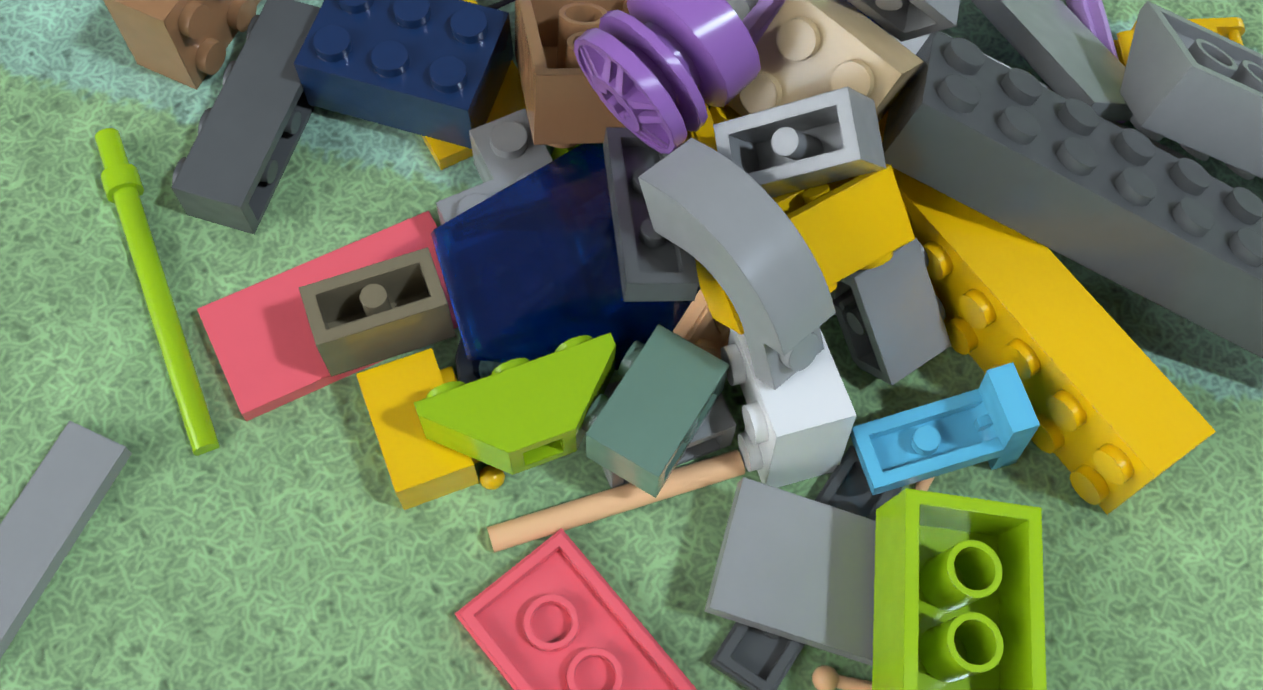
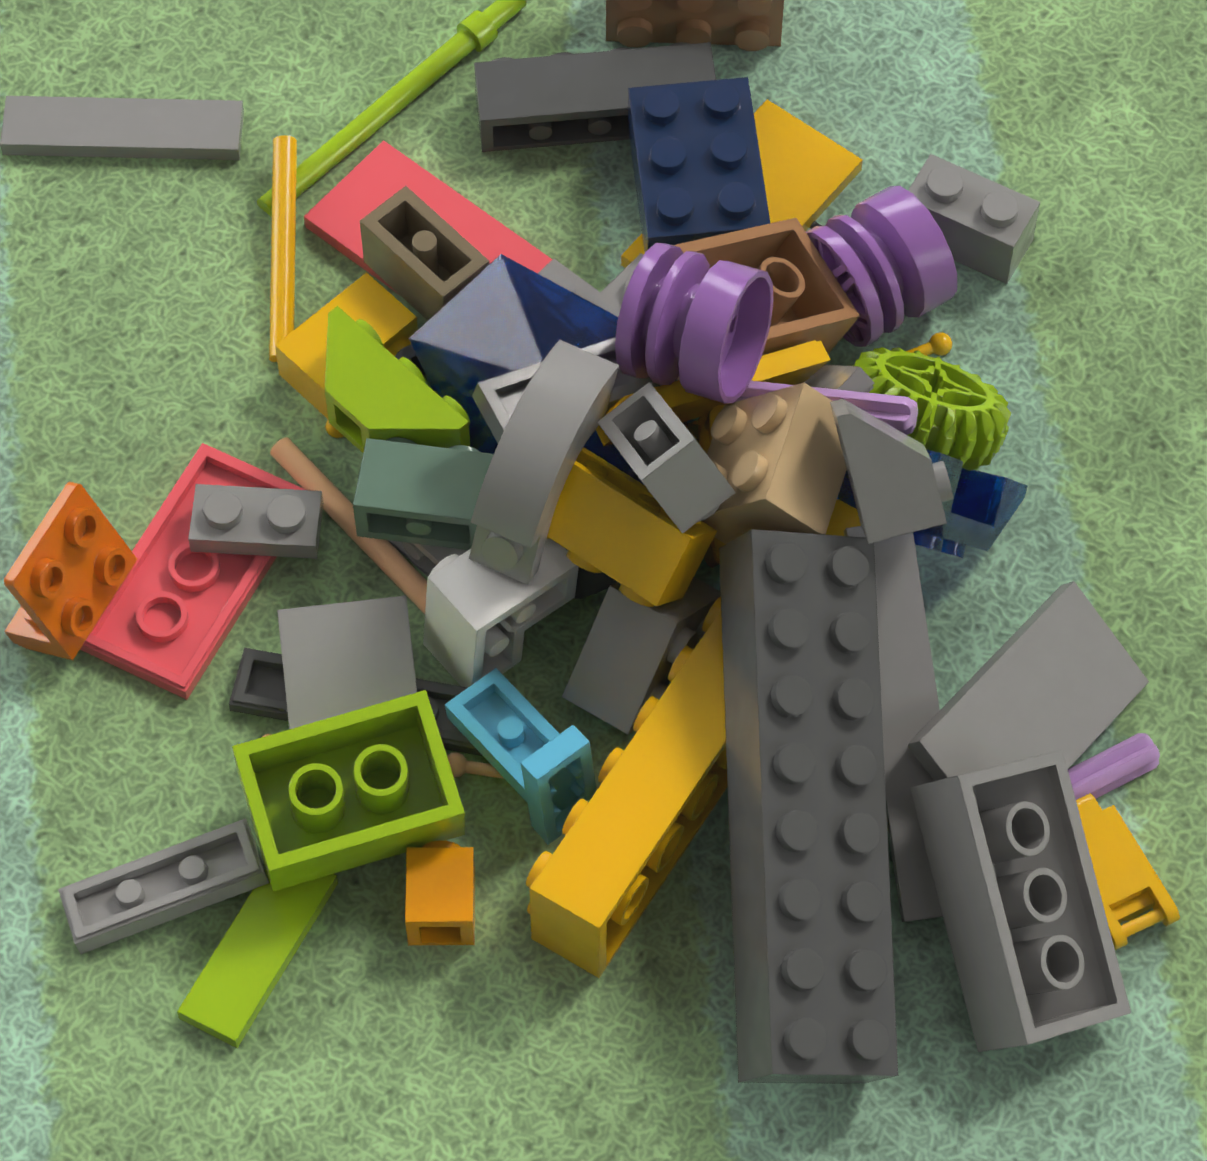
camera: 70 degrees right, 5 degrees down
none -> light grey plate [188,484,324,559]
none -> yellow bar [269,135,297,362]
none -> light orange brick [405,840,475,946]

